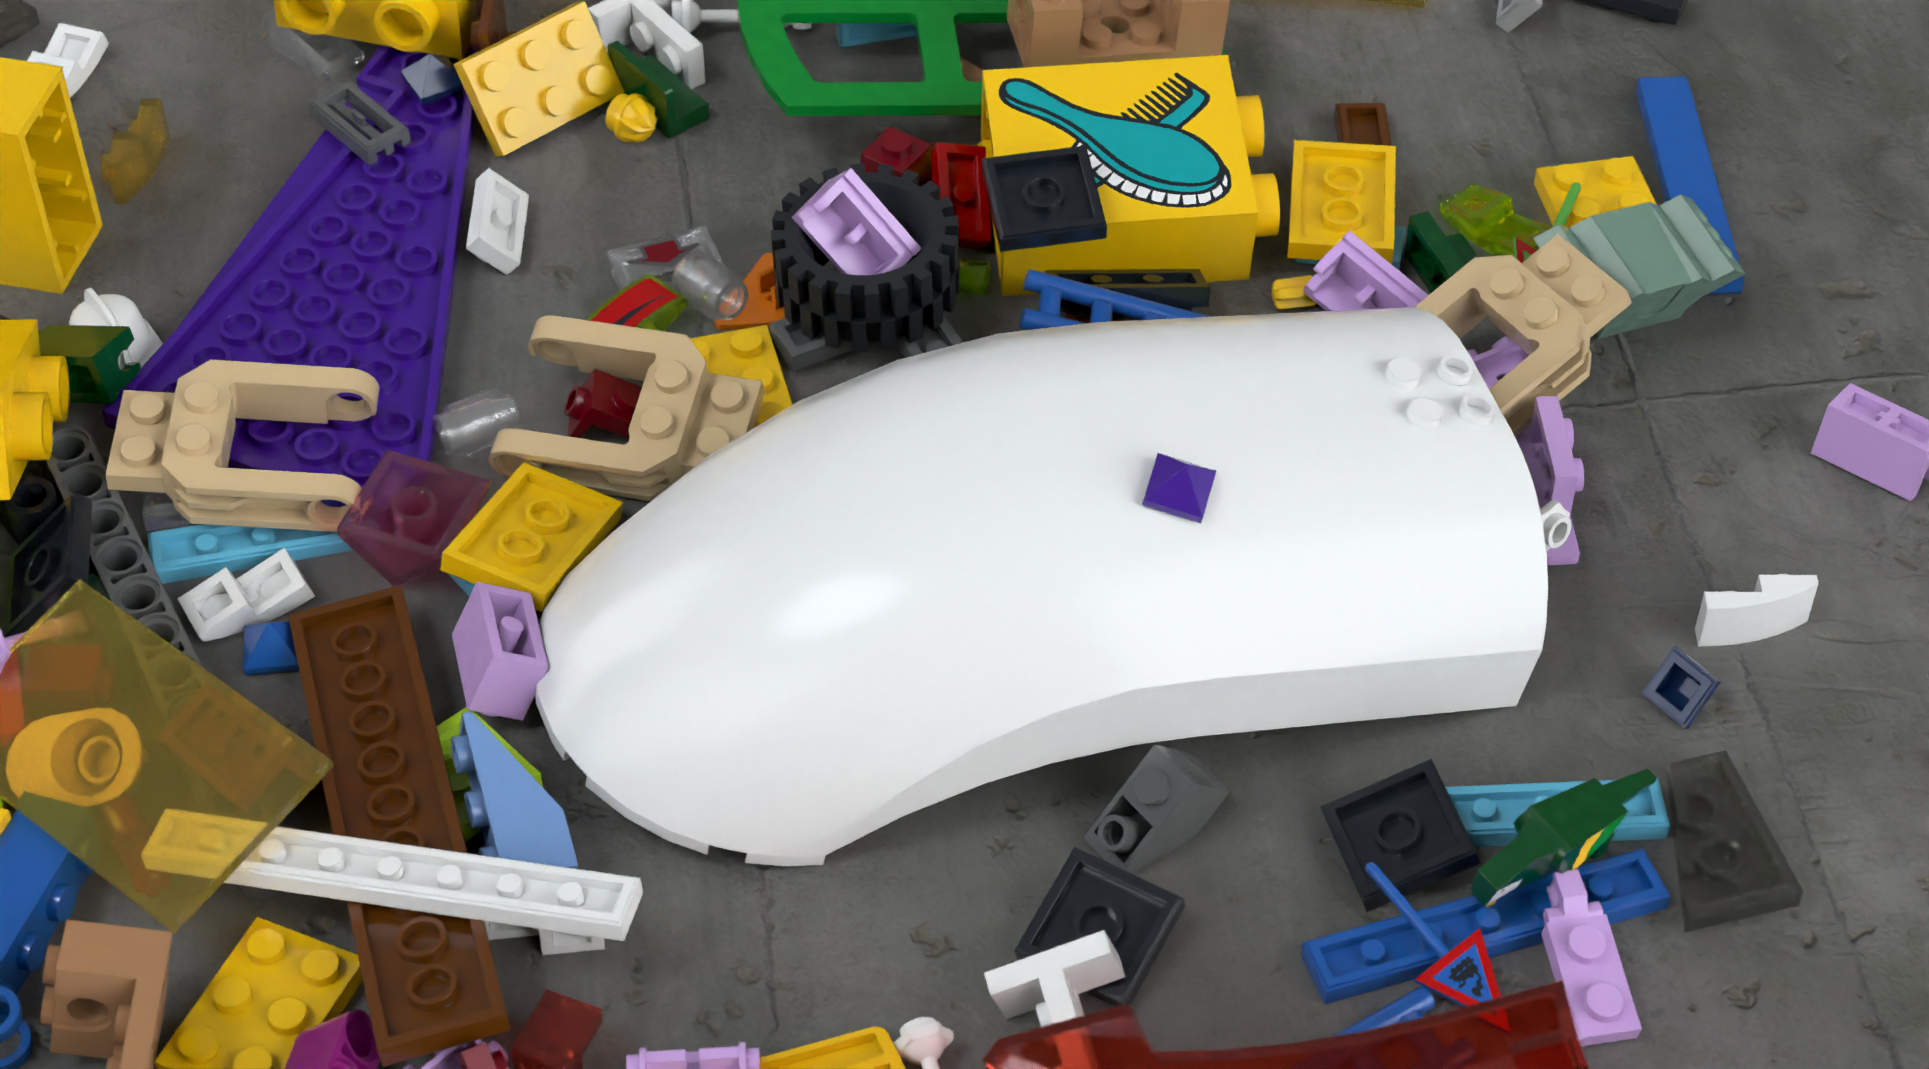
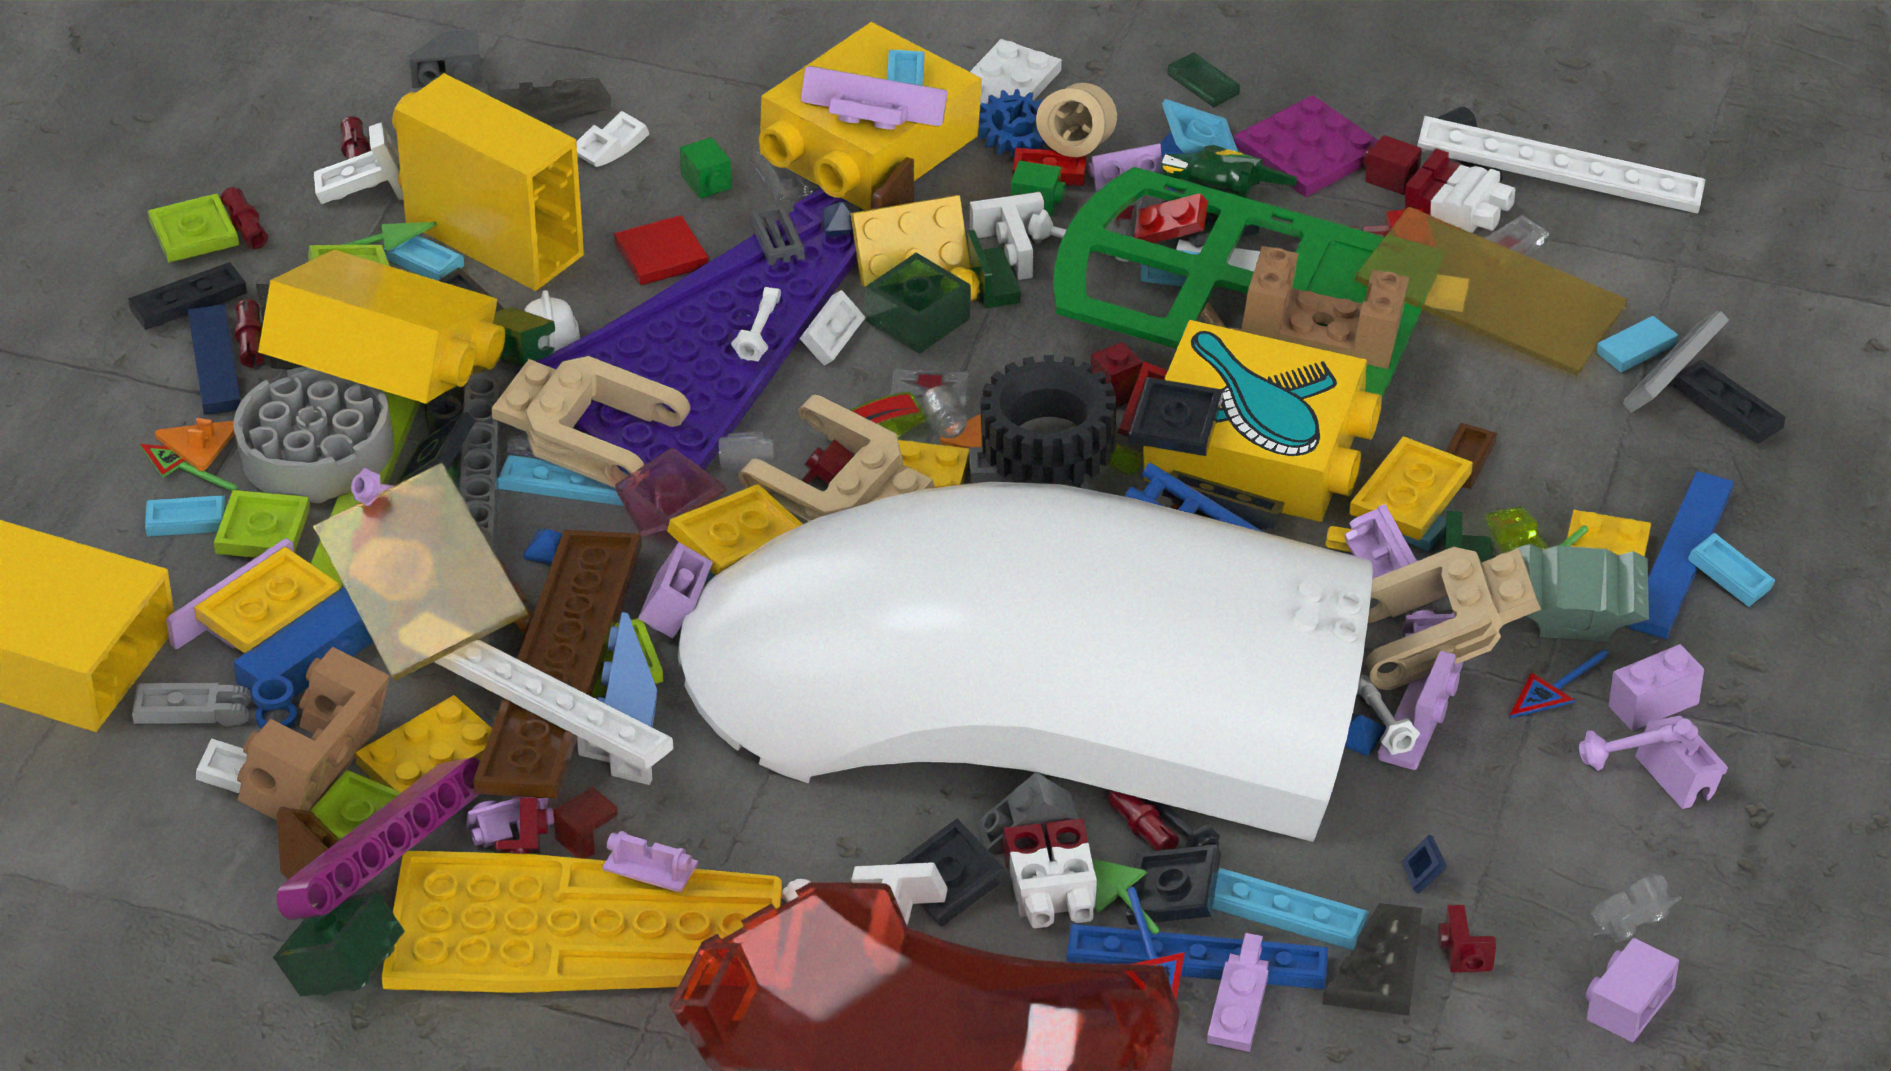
camera: 25 degrees right, 5 degrees down
clear yellow slope [101,98,170,204] -> none
white slope [178,548,315,642] -> none
lavender hinge [792,168,922,275] -> none
dark purple slope [1142,453,1217,523] -> none
dark green animal [1471,769,1657,908] -> none
white slope [1695,574,1819,647] -> none
none -> red tile [614,215,708,285]
none -> green brick [680,137,732,199]
none -> white piece [731,287,781,361]
none -> clear green brick [865,252,971,354]
none -> white hips [1003,818,1097,928]
none -> bright green piece [1093,859,1159,934]
none -> dark red pin [1107,790,1179,851]
none -> black piece [1139,797,1220,848]
none -> dark red bracket [1438,905,1496,973]
none -> piece [1509,649,1609,719]
none -> lavender piece [1579,719,1698,771]
none -> lavender brick [1609,644,1704,731]
none -> medium azure tile [1688,533,1776,607]

